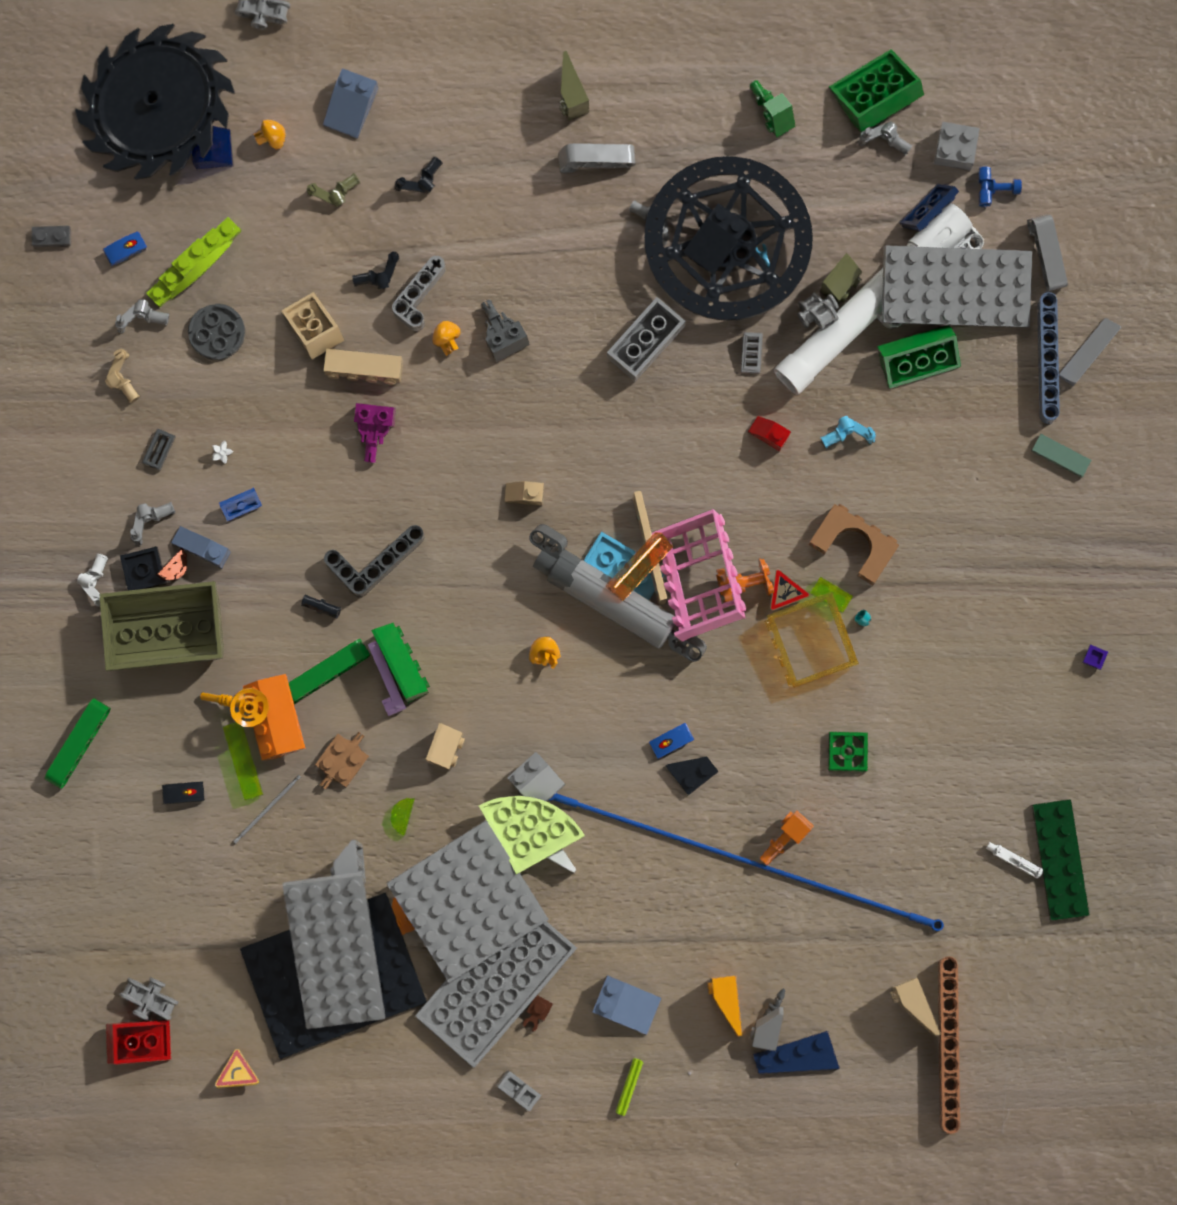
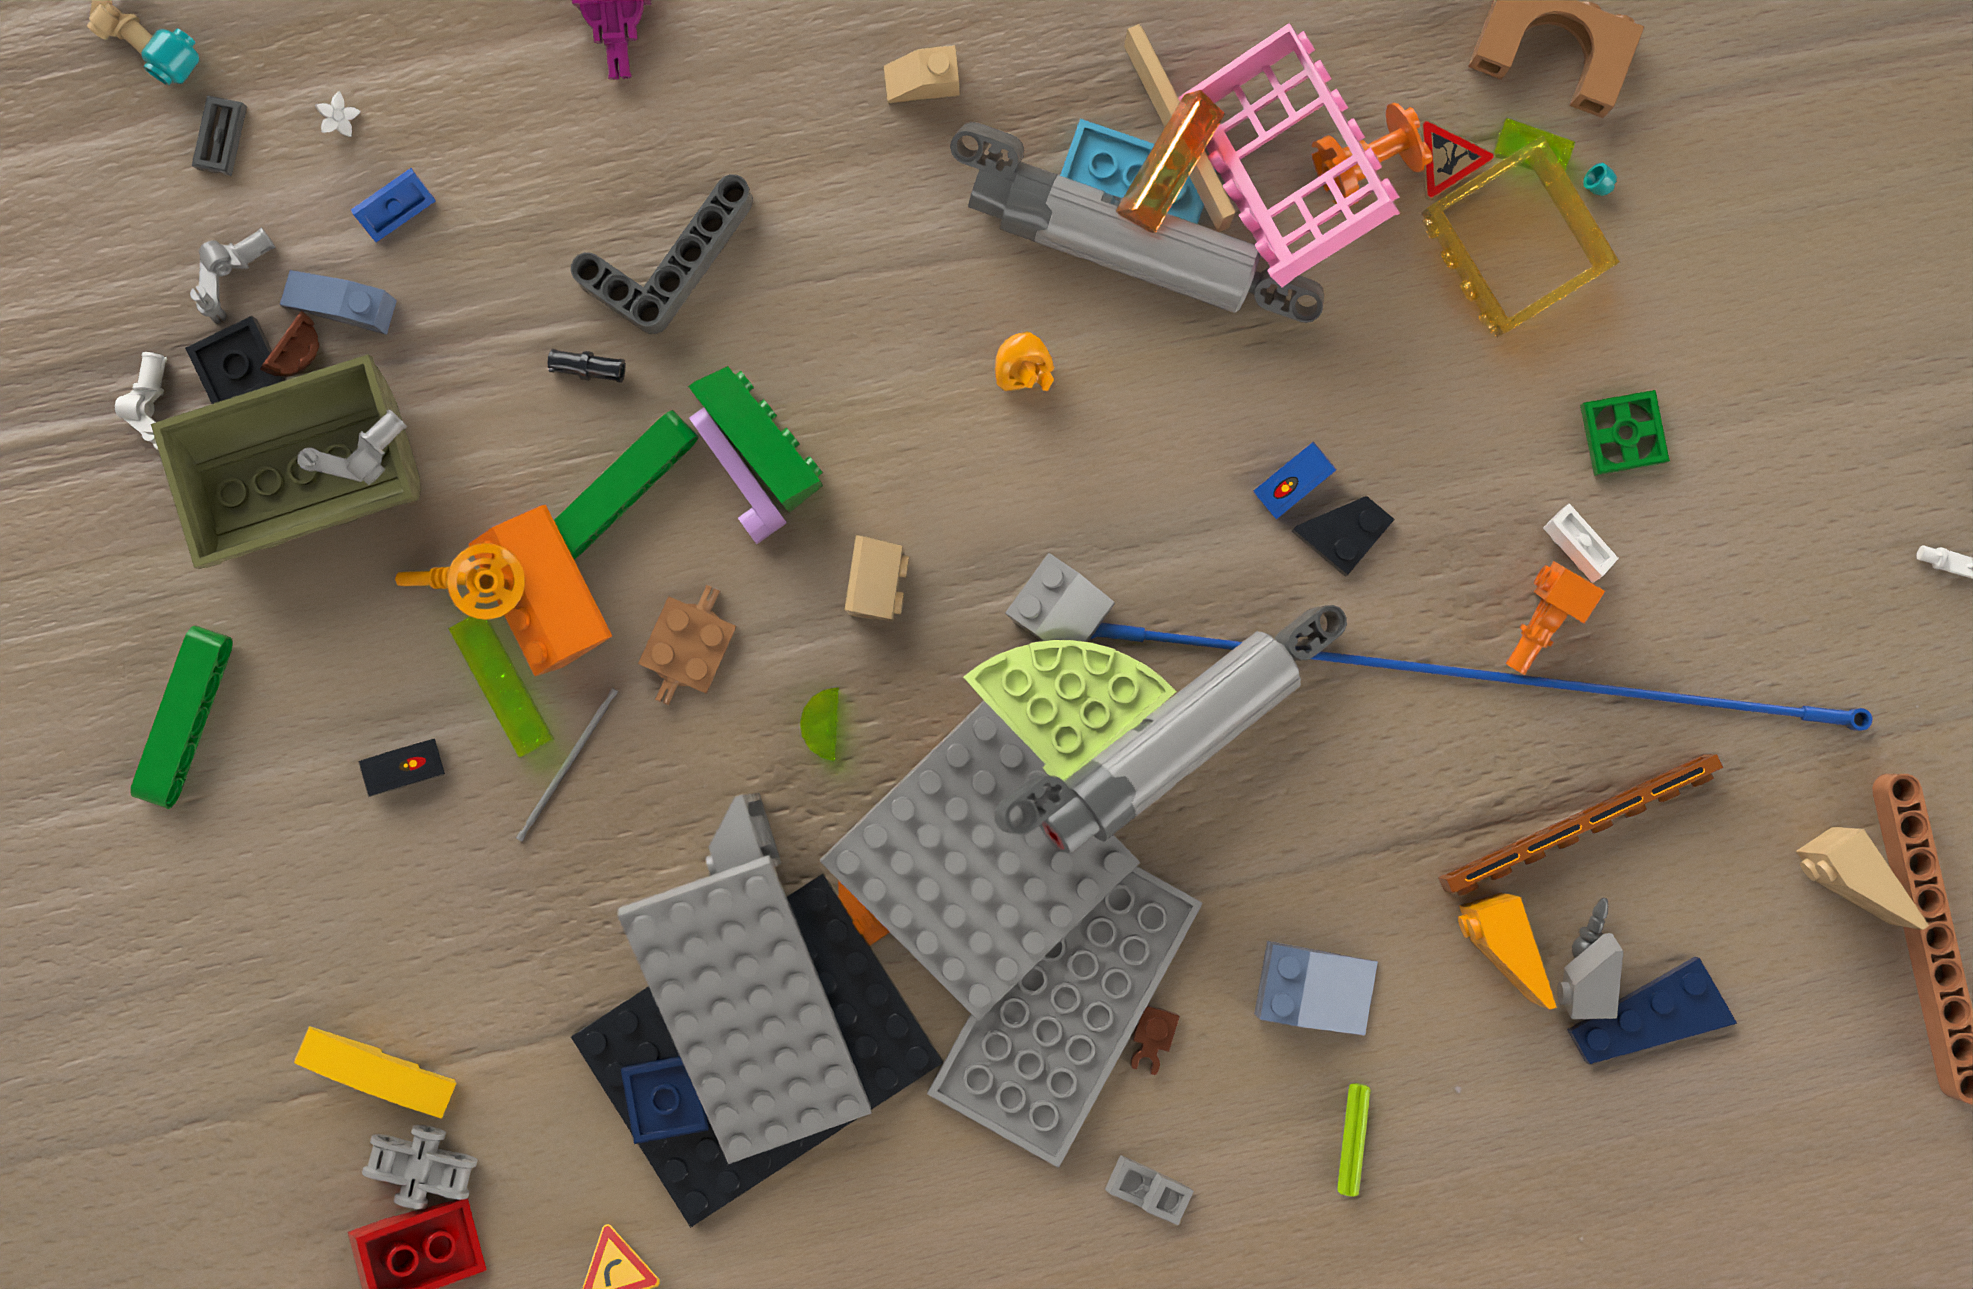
camera: 15 degrees left, 5 degrees up
none -> teal head [141,28,199,86]
none -> yellow slope [294,1026,456,1119]
none -> light grey pin [298,409,407,485]
none -> dark blue tile [621,1056,710,1144]
none -> piece [994,605,1347,853]
none -> dark orange plate [1438,754,1723,896]
none -> white plate [1543,504,1619,583]

